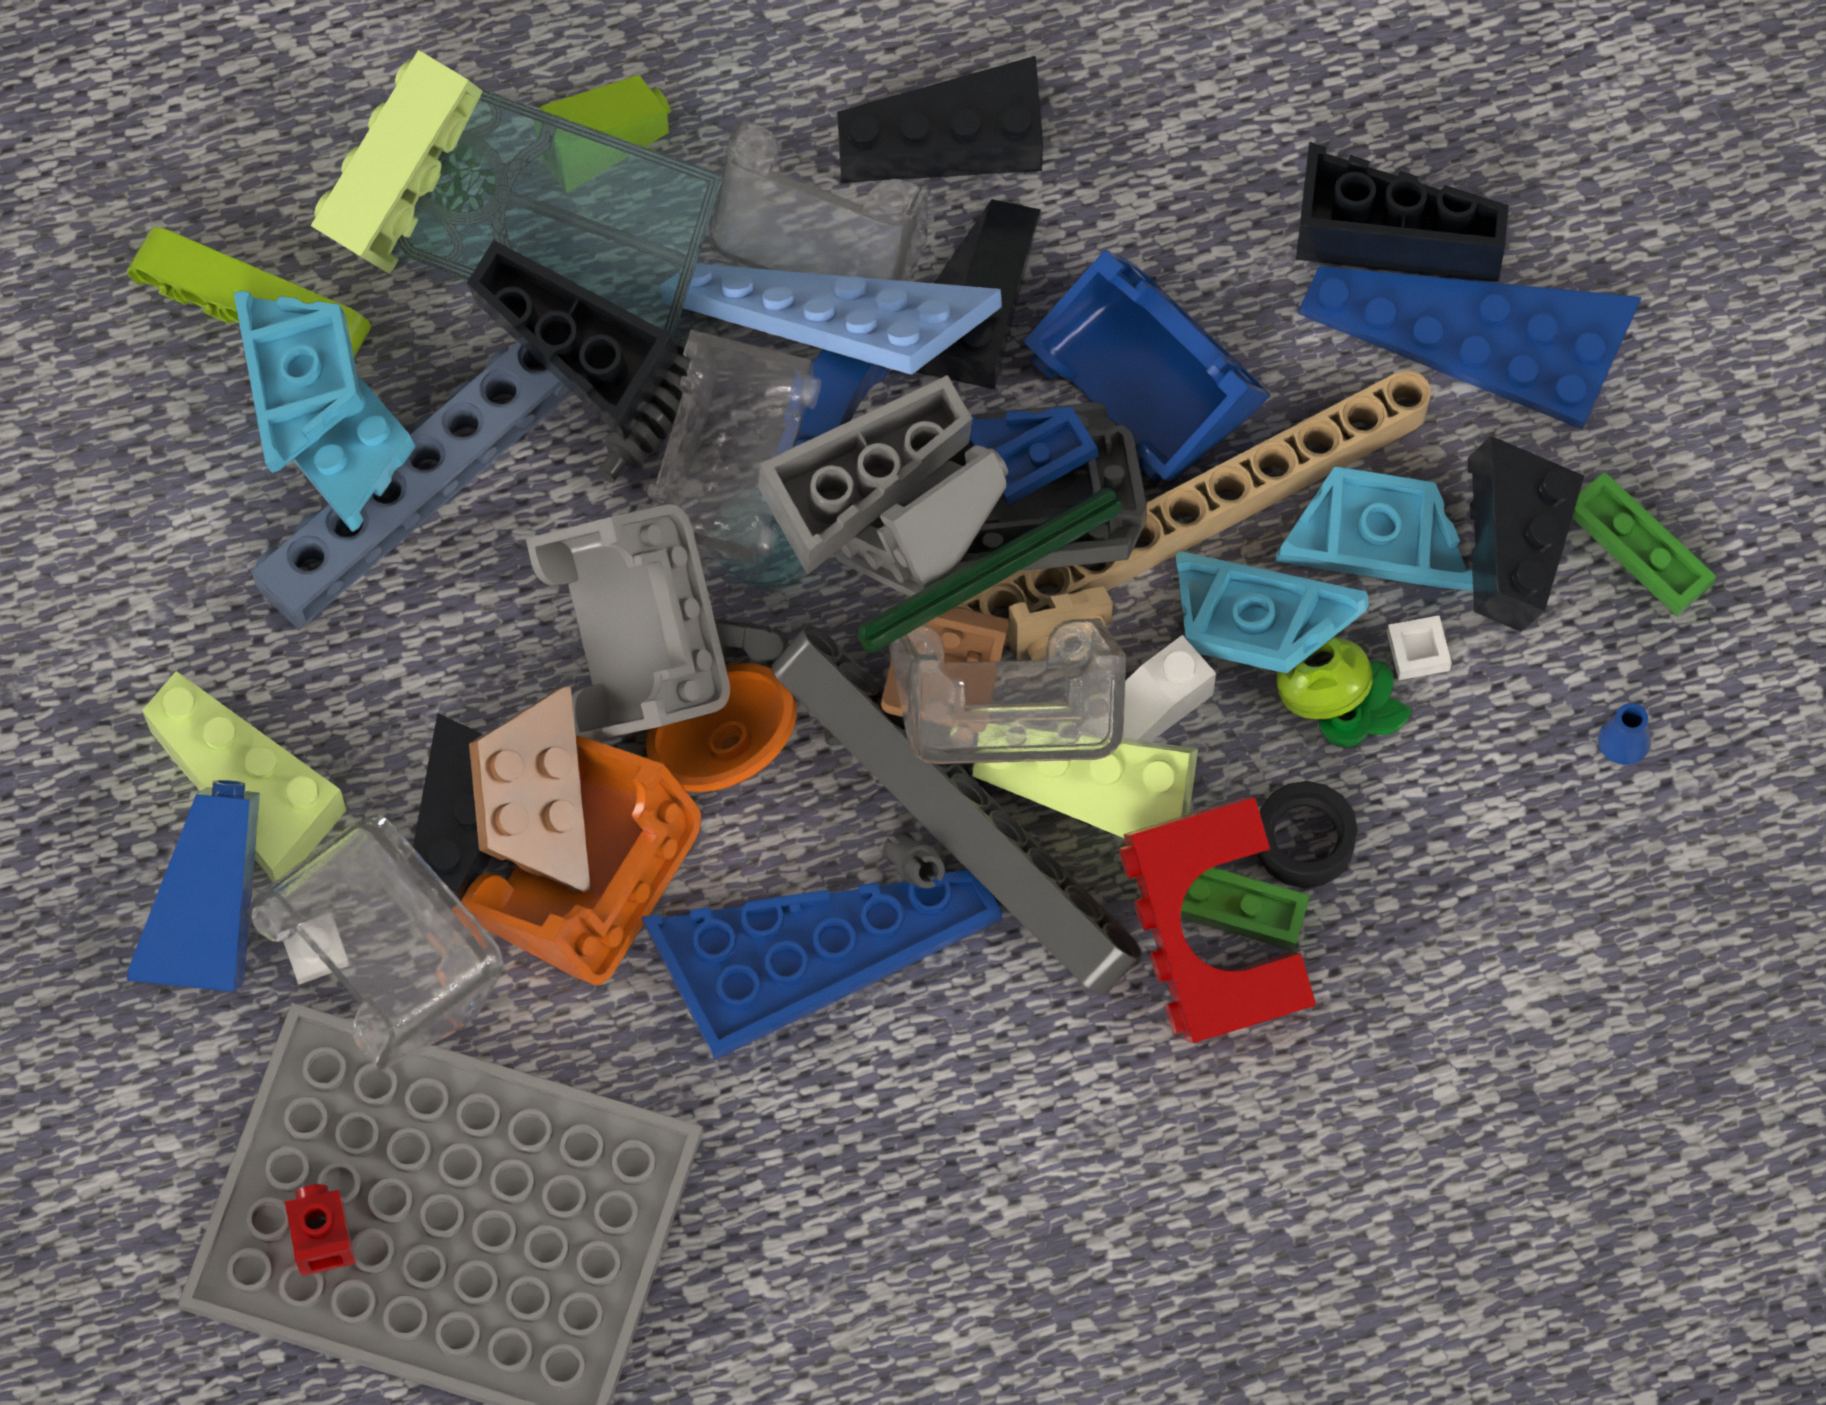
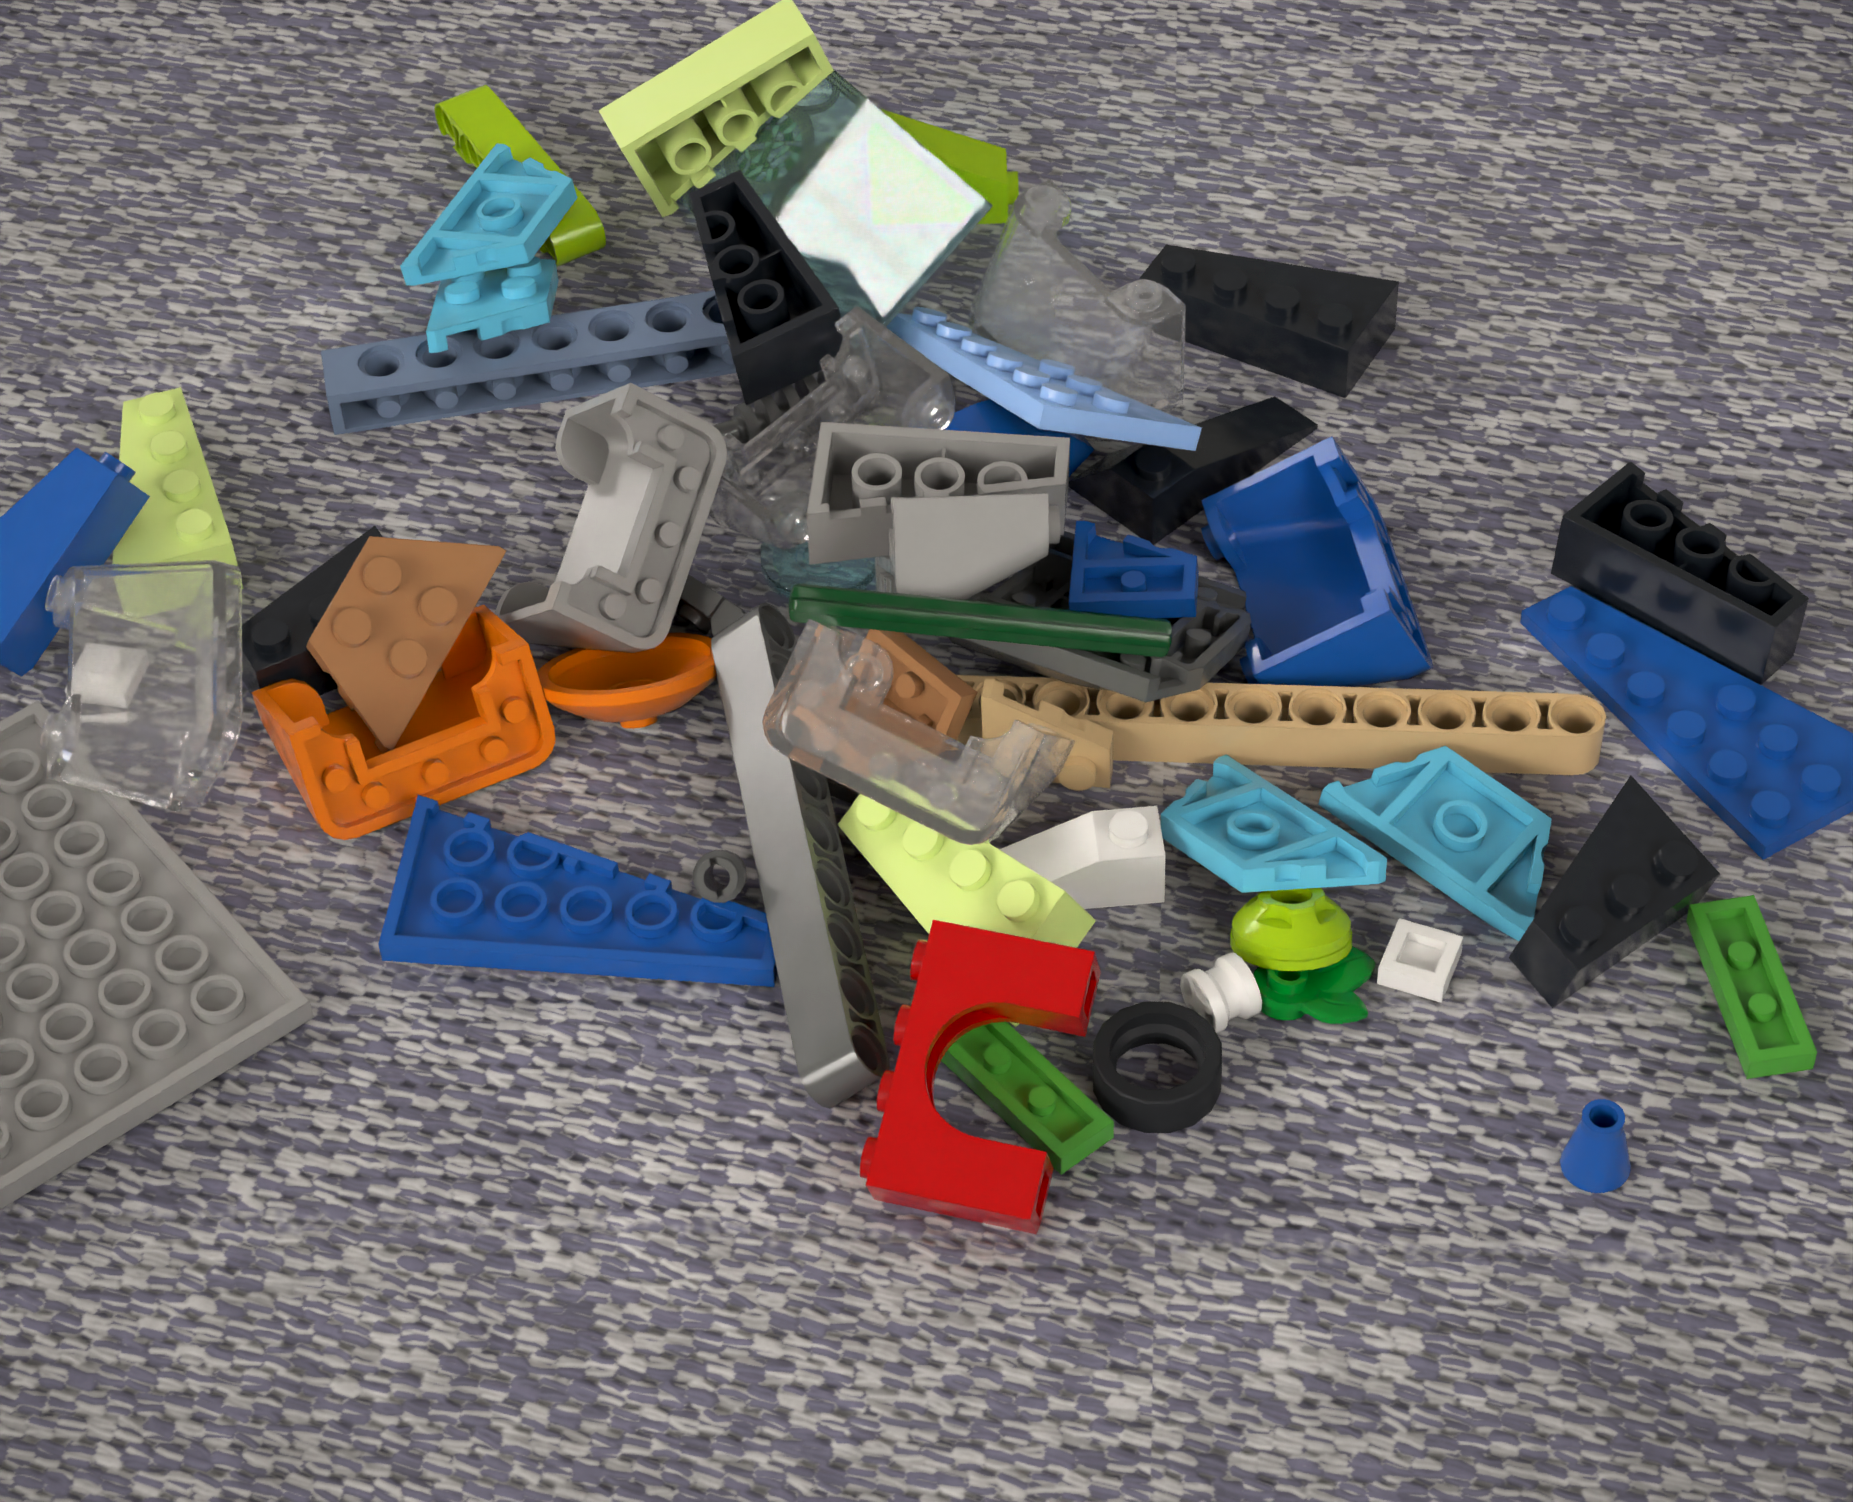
camera: 35 degrees right, 20 degrees down
none -> white wheel [1180,952,1262,1033]

